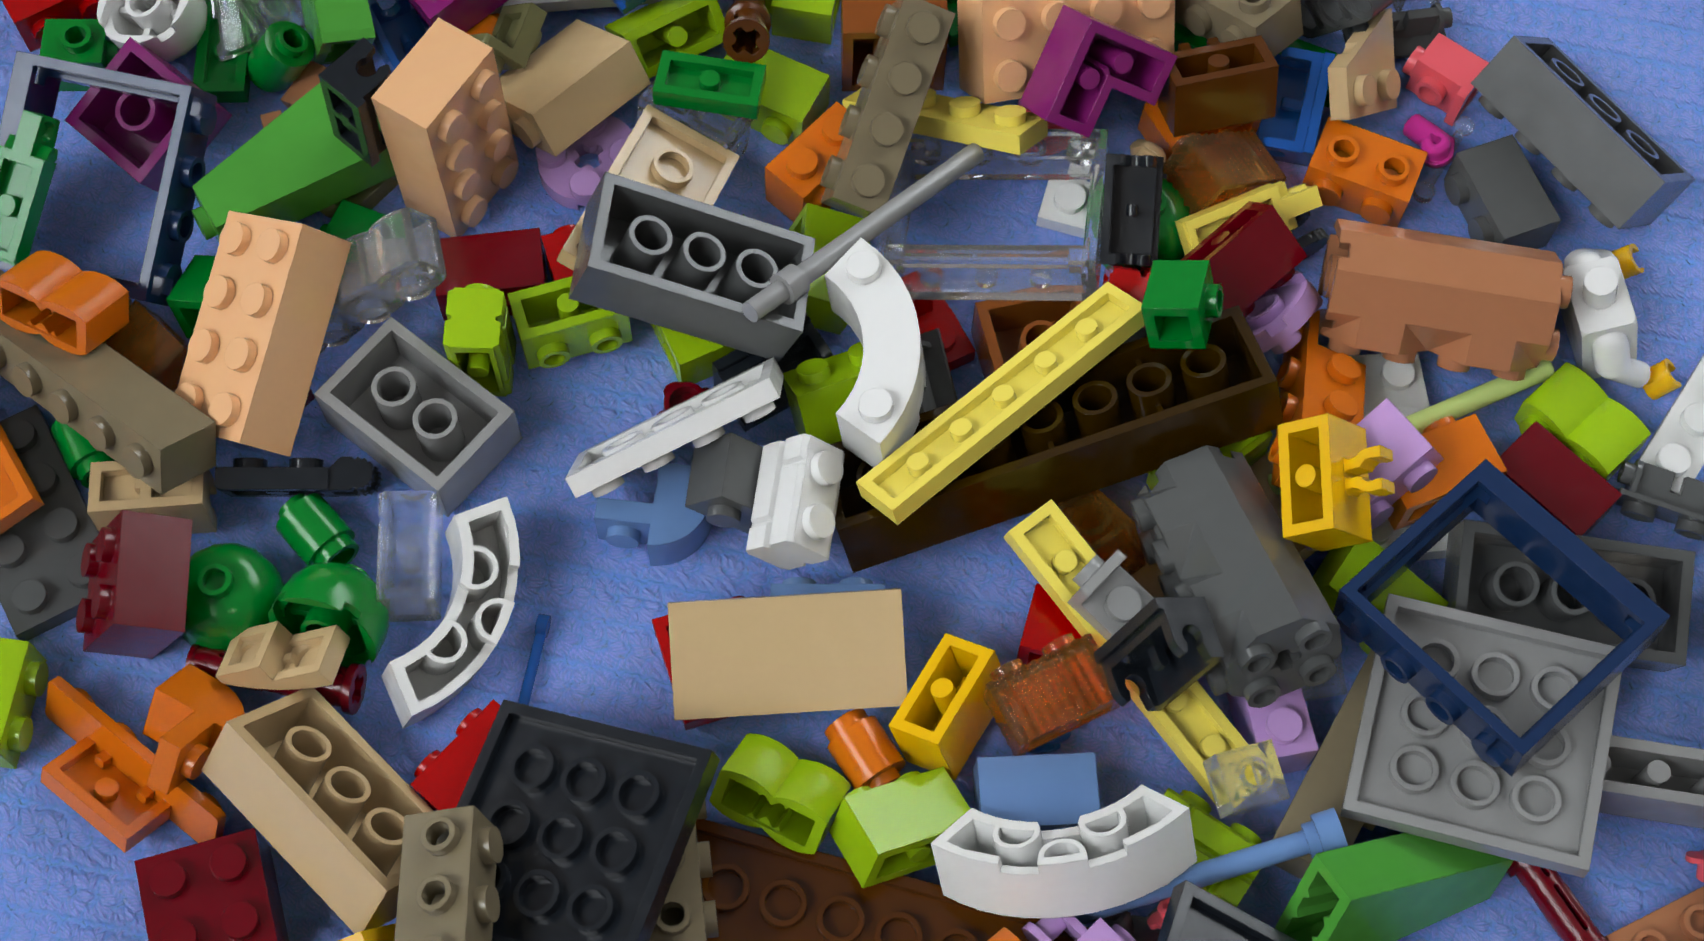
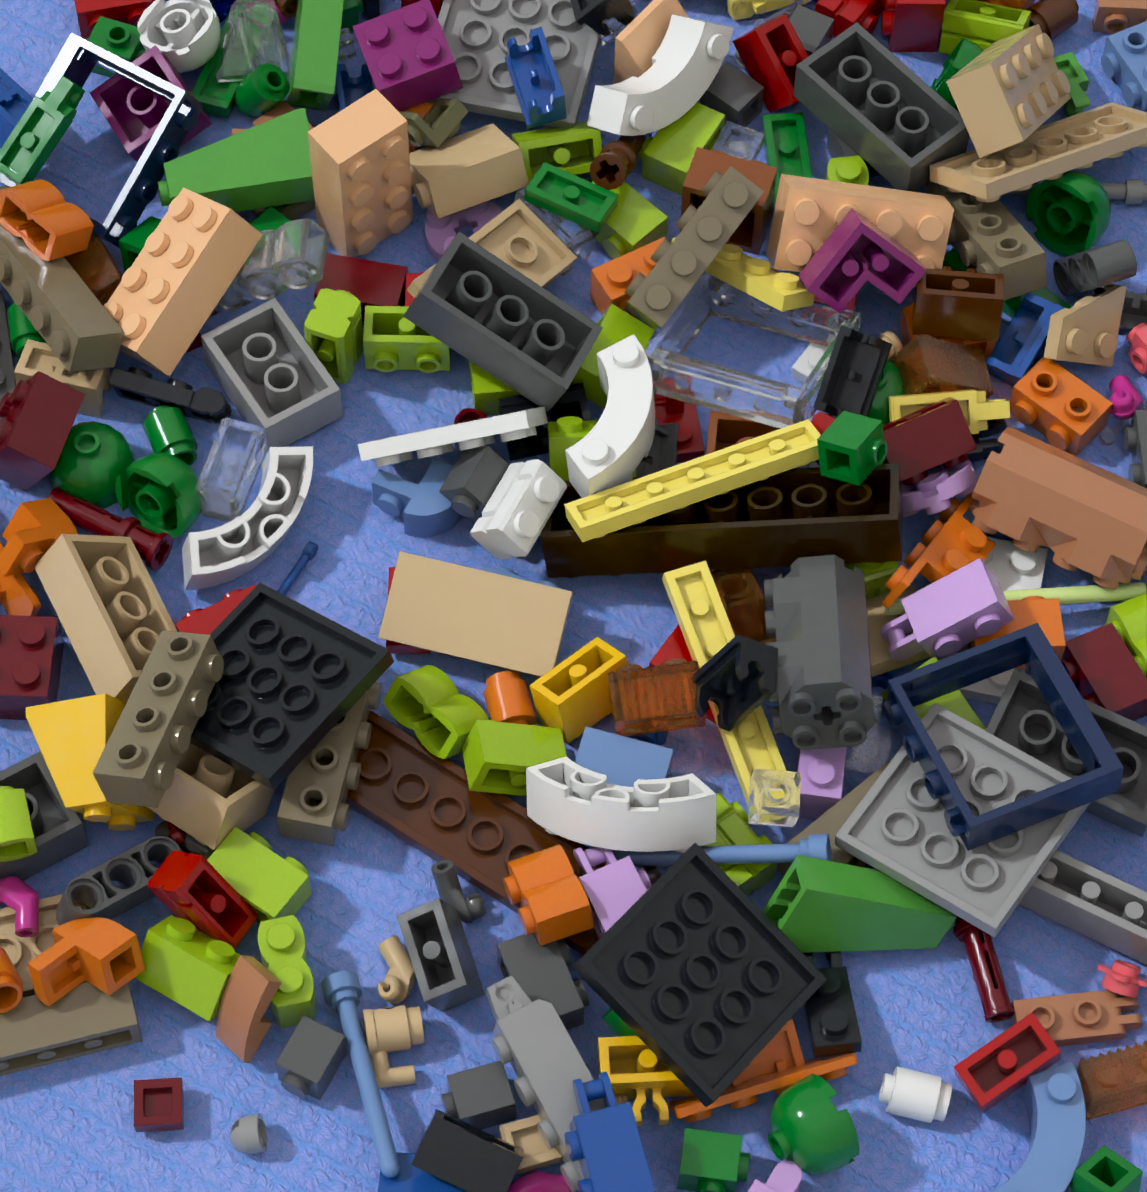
camera: 20 degrees right, 5 degrees down
tan slope [215,621,351,690] -> none
black hinge [318,37,391,167] -> none
light grey bar [742,143,984,322] -> none
light grey bracket [1067,549,1154,640] -> none
yellow brick [1277,413,1395,551] -> none

